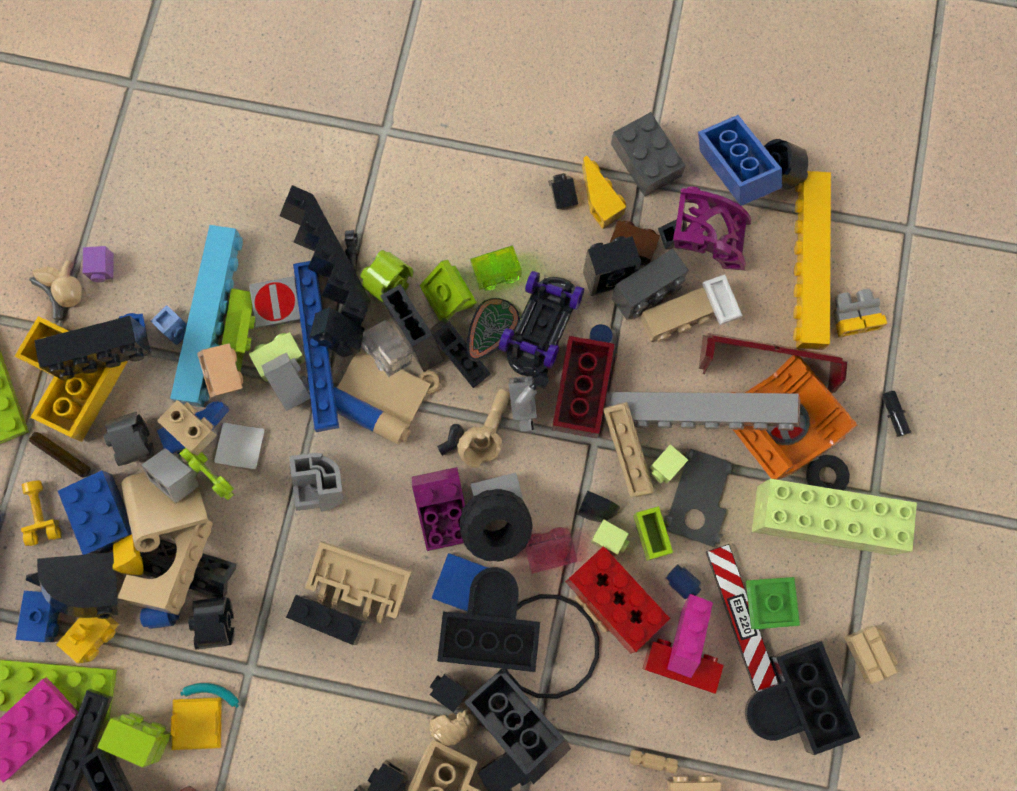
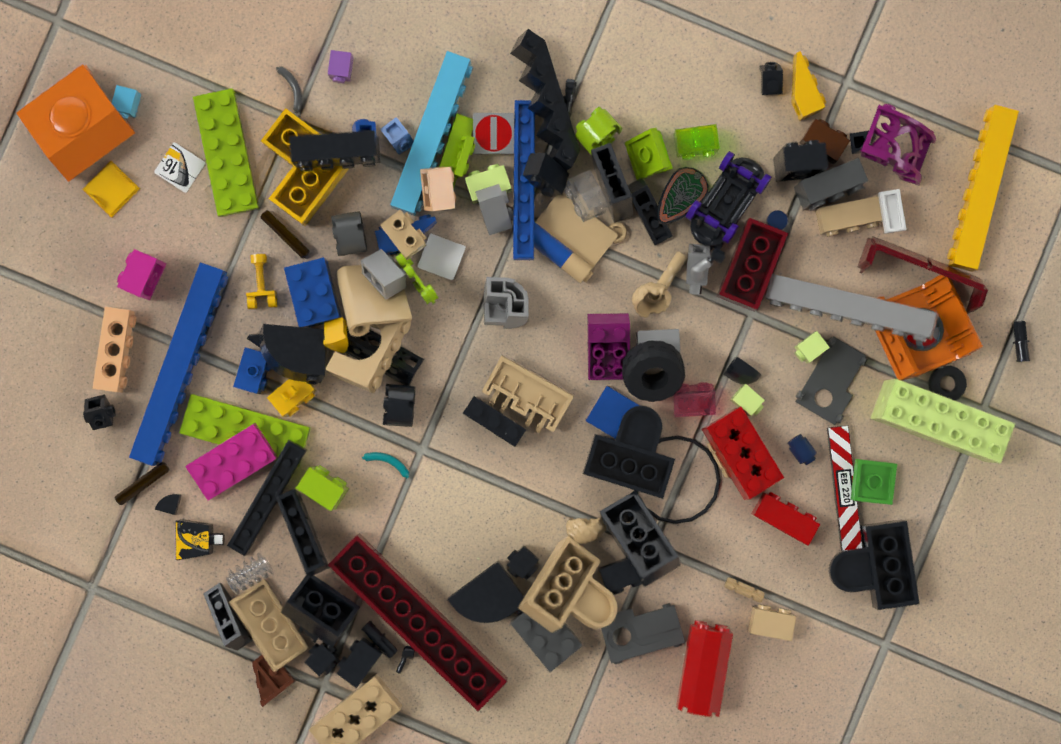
camera: 10 degrees right, 10 degrees up
tan piece [32,260,82,307] -> none
blue brick [140,608,179,629] -> none
yellow piece [171,697,222,750] -> none
black brick [430,673,469,713] -> none
black arm [437,424,464,456] -> none
tan tile [603,402,654,498] -> none
dark grey brick [611,112,686,197] -> none
lime brick [633,506,673,561] -> none
dark pink brick [667,594,713,678] -> none
blue brick [698,115,782,206] -> none
black brick [764,139,808,190] -> none
hips [833,288,888,338] -> none
tan brick [844,626,898,684] -> none

